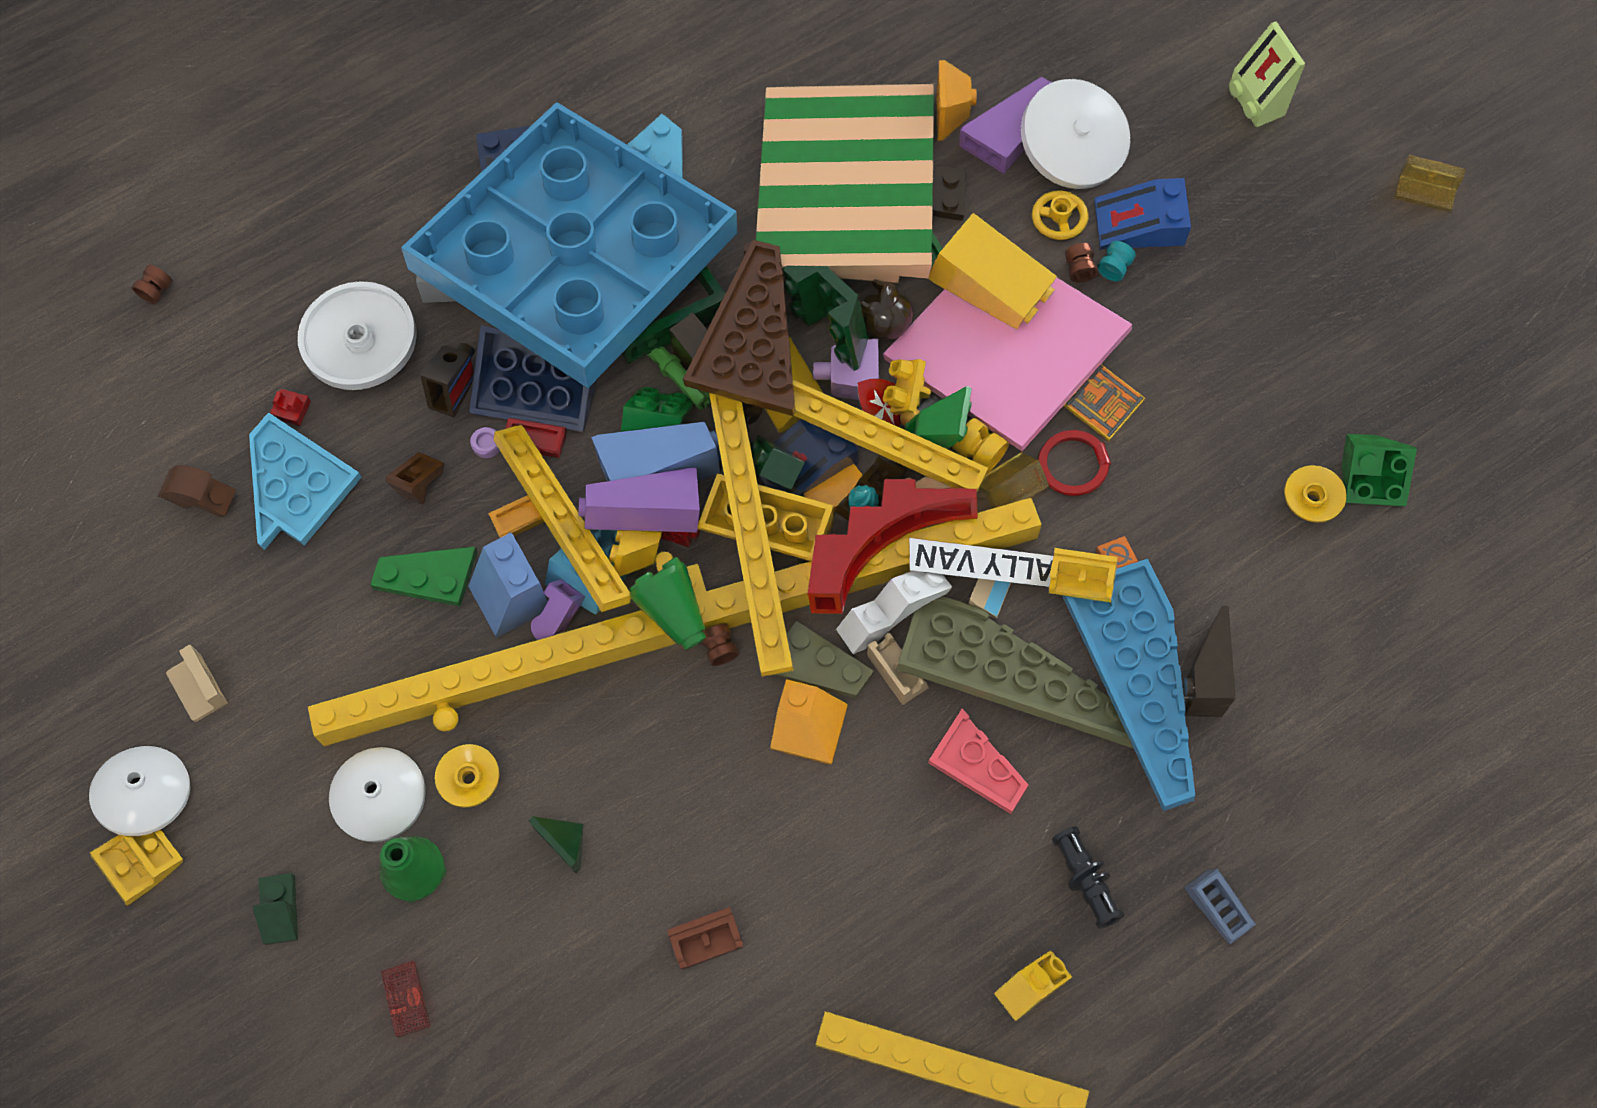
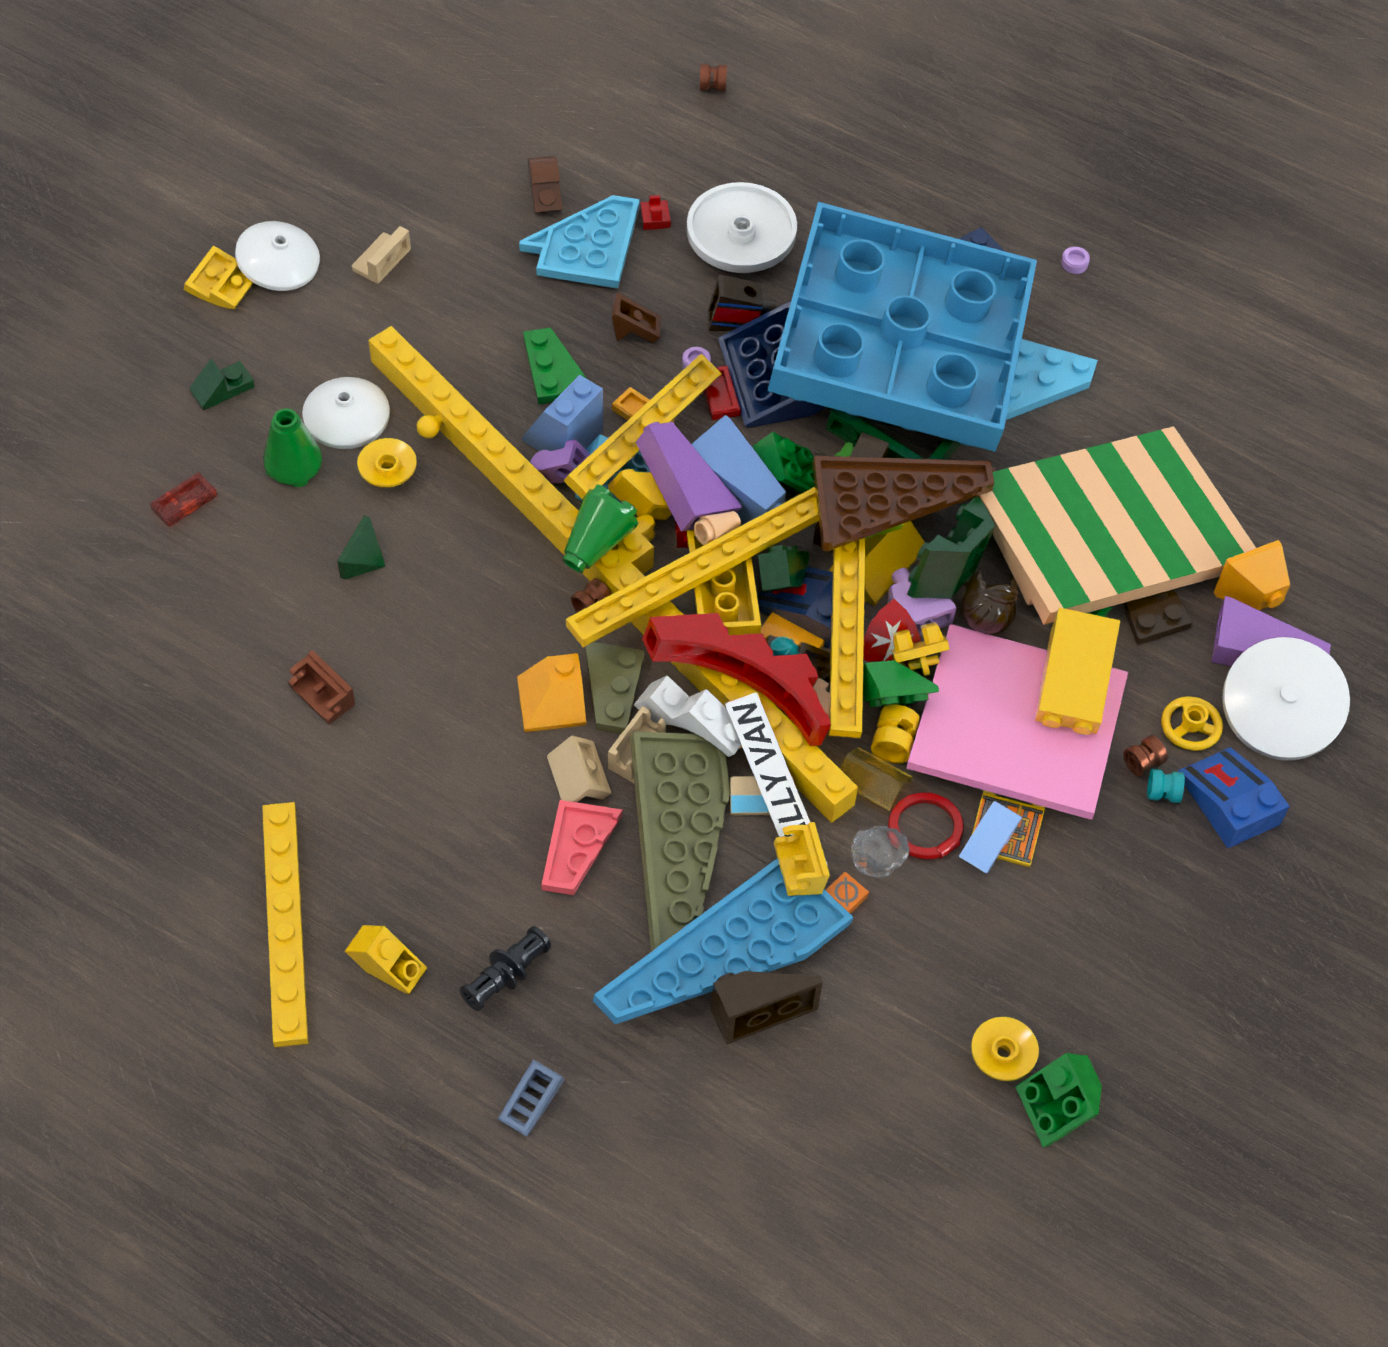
camera: 60 degrees right, 10 degrees down
none -> tan panel [547,735,611,802]
none -> light nougat cone [694,511,741,545]
none -> clear hair [851,826,910,878]
none -> light blue slope [959,801,1022,873]
none -> lavender tile [1061,247,1090,274]

